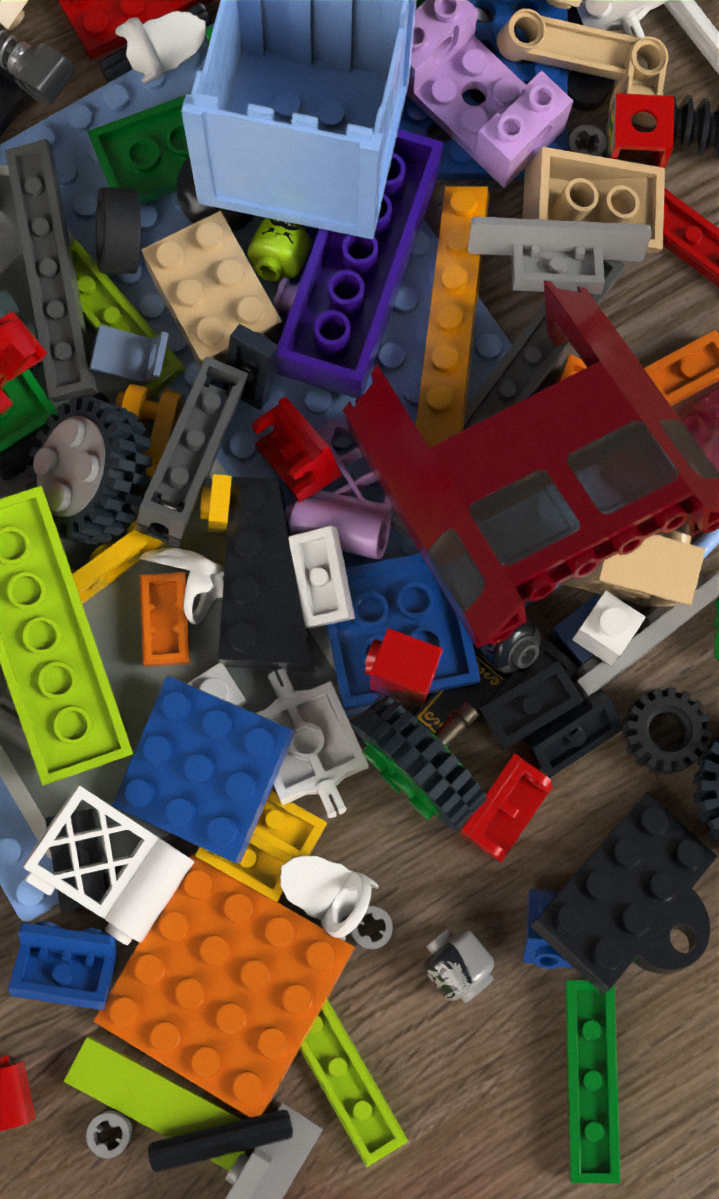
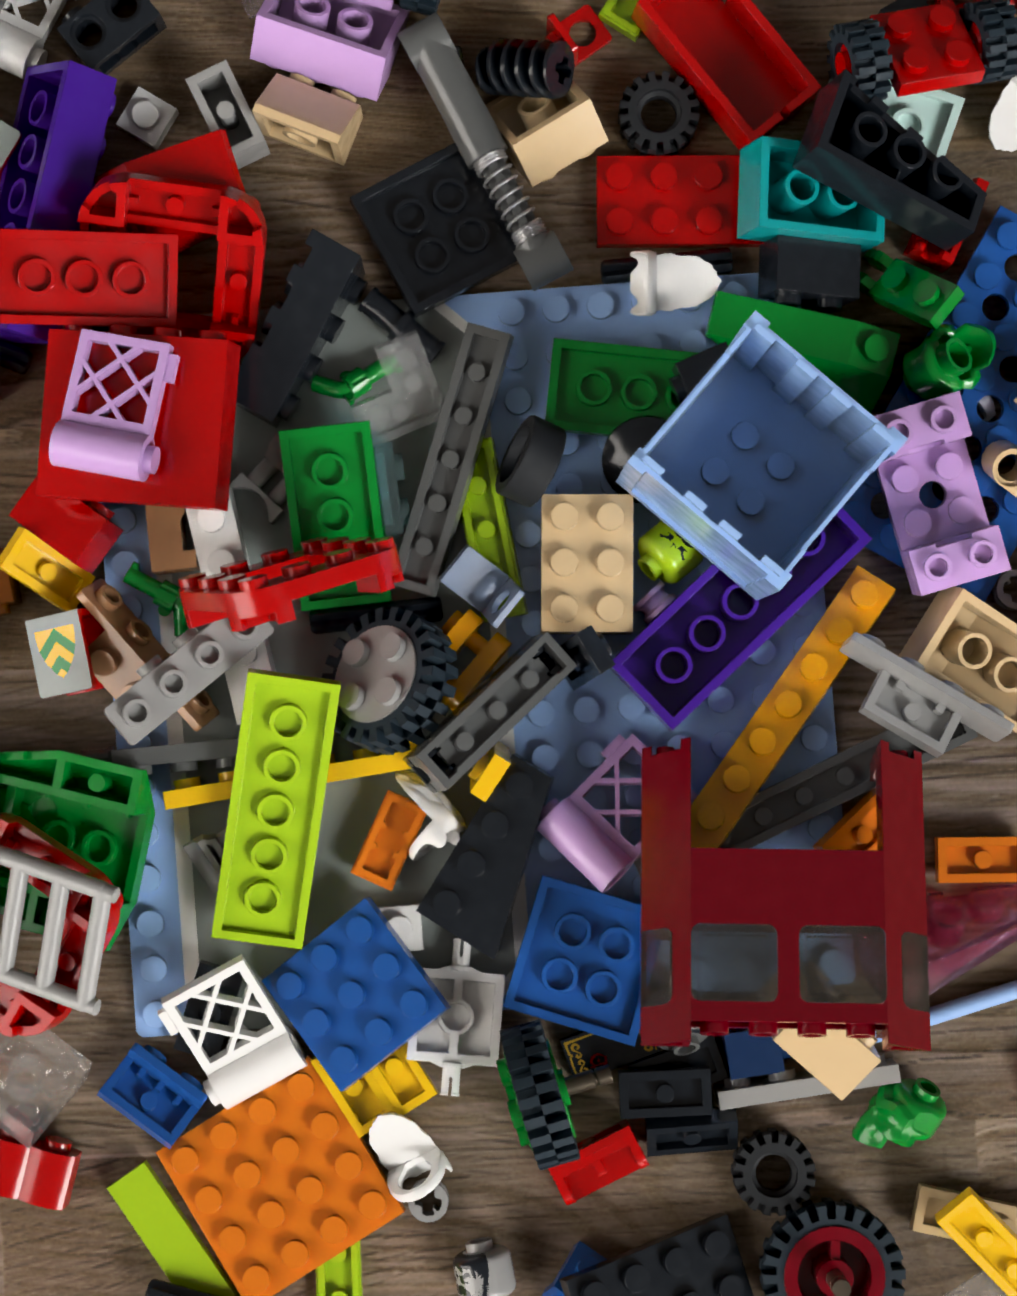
camera: 30 degrees right, 10 degrees up
light grey bush [86,1110,133,1159] -> none
red hinge [251,396,342,503] -> none
white plate [288,526,355,628] -> none
red brick [364,628,443,709] -> none
white brick [572,591,646,666] -> none

